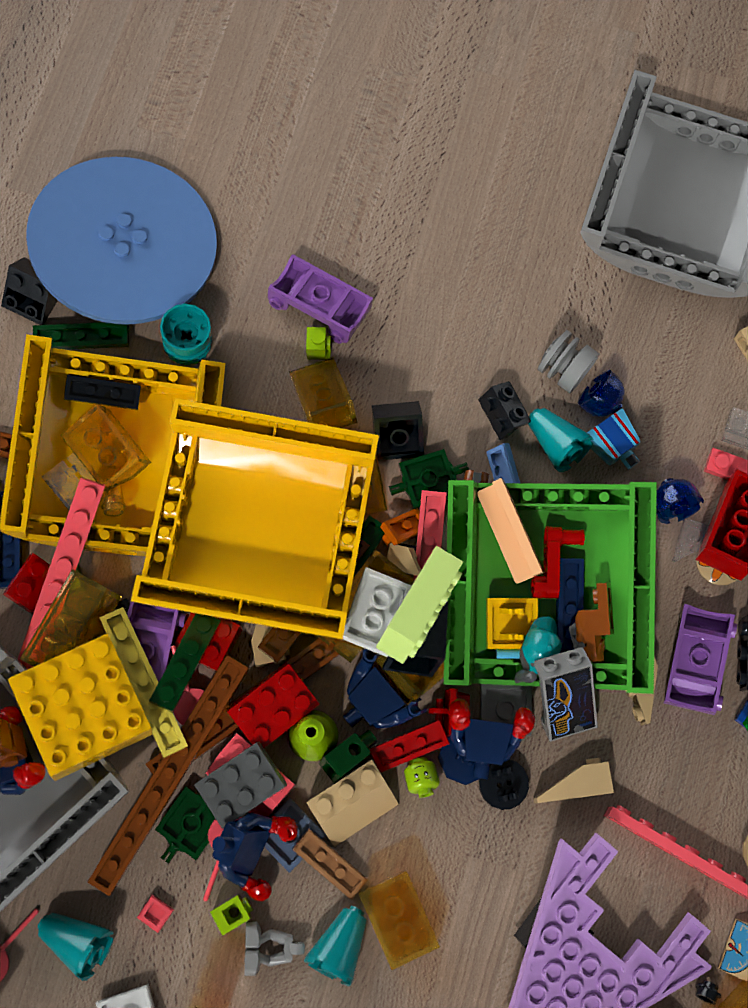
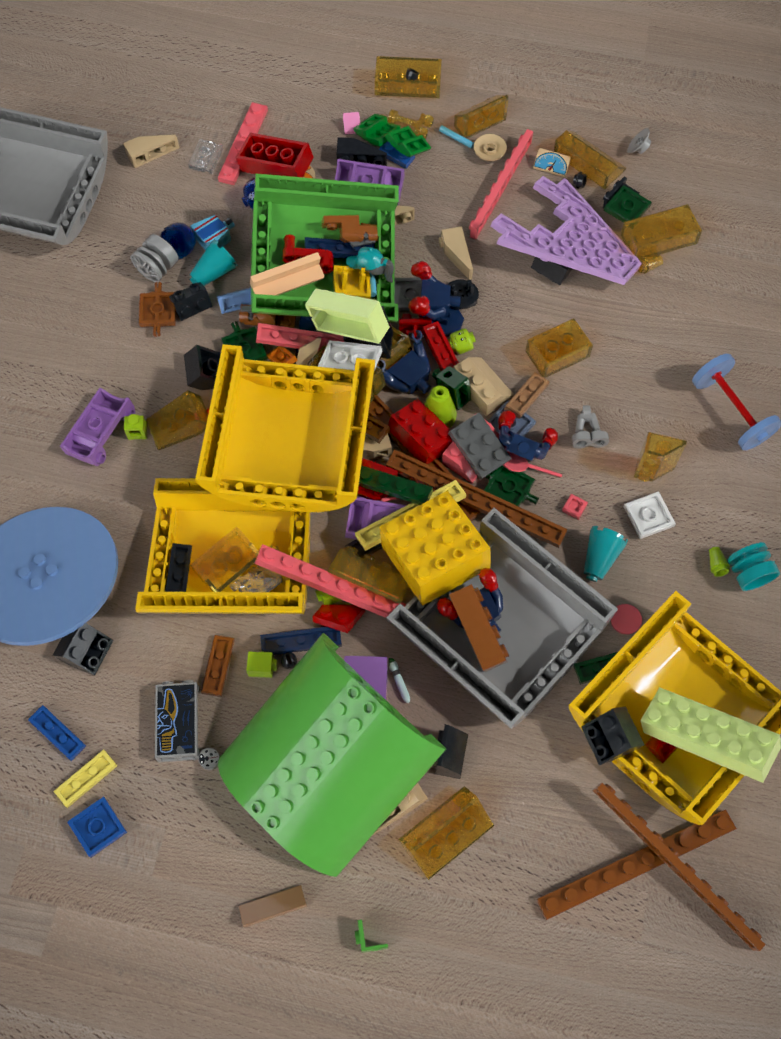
camera: 90 degrees left, 10 degrees down
dark green plate [33,322,129,350] -> none
teal wheel [160,304,212,365] -> none
lime brick [210,894,253,936] -> none
teal cone [303,906,367,986] -> none
panel [534,647,598,742] -> none
none -> dark orange plate [139,282,176,337]

